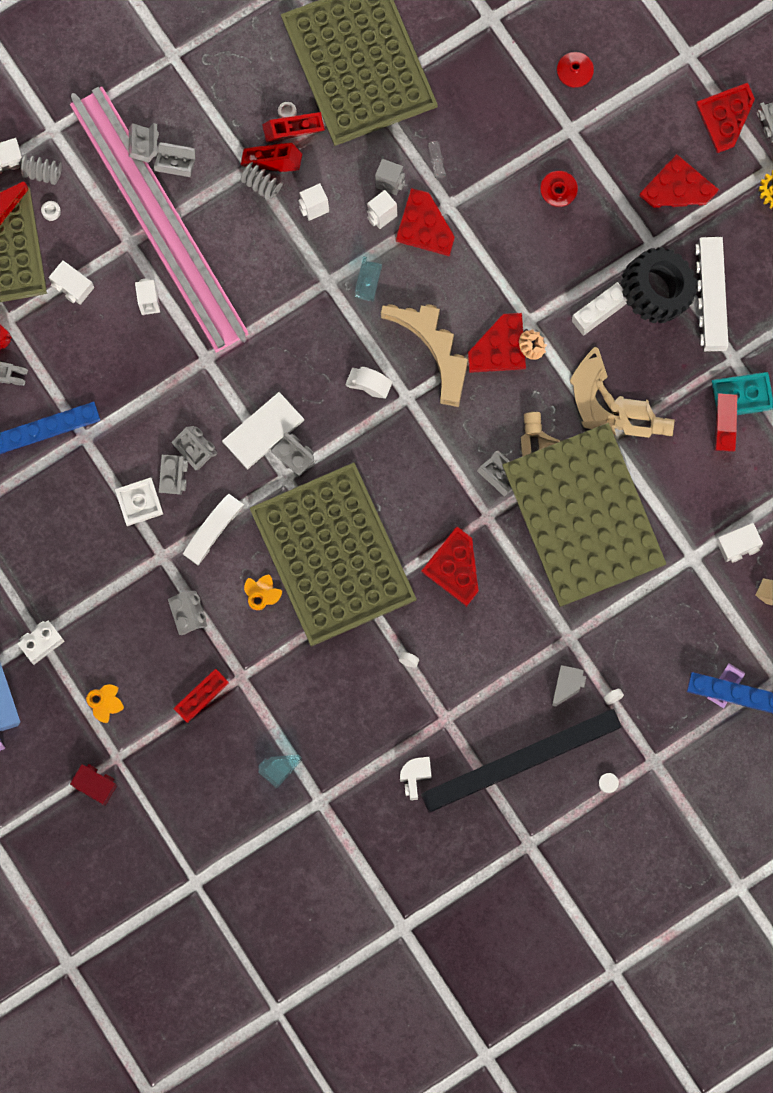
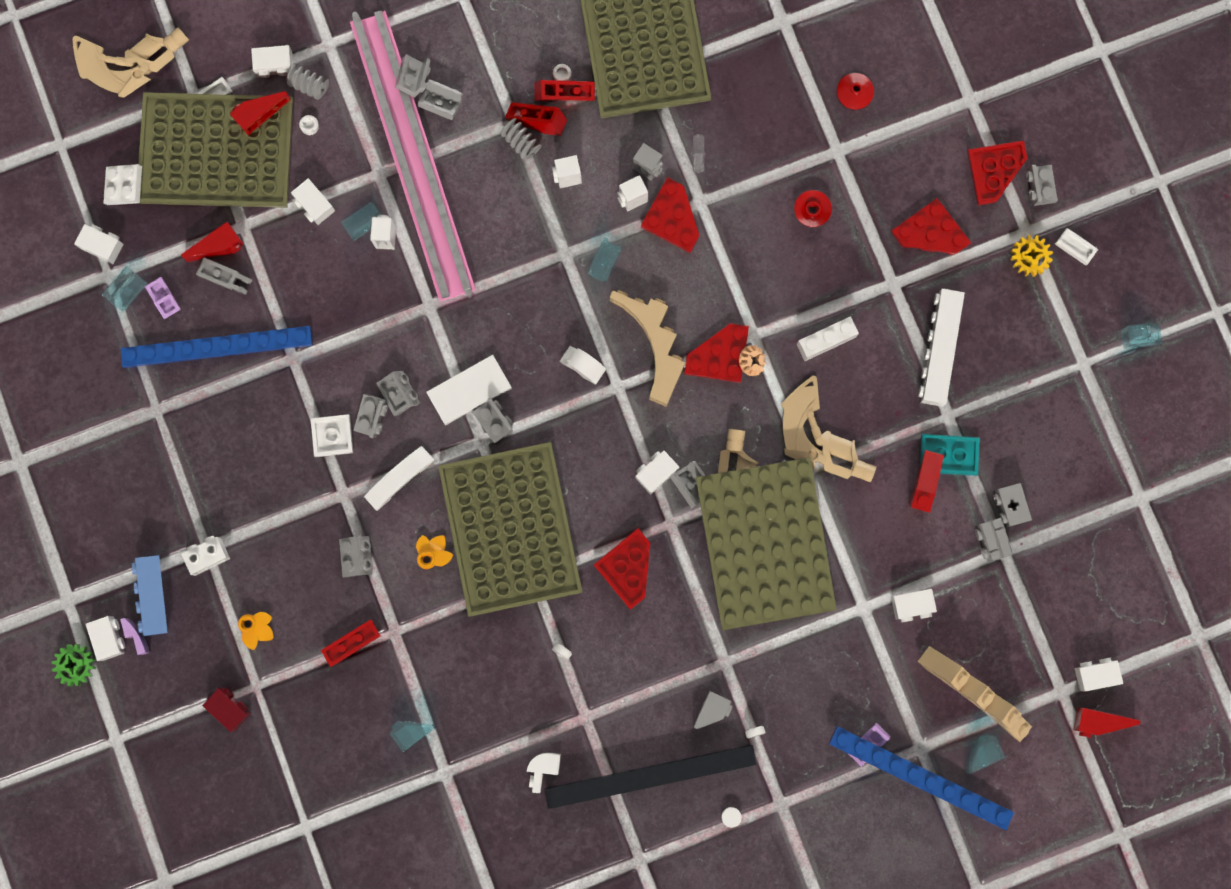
camera: 10 degrees right, 5 degrees up
black tyre [621,247,697,324] -> none
none -> clear light blue panel [341,202,381,241]
none -> white brick [635,451,680,495]

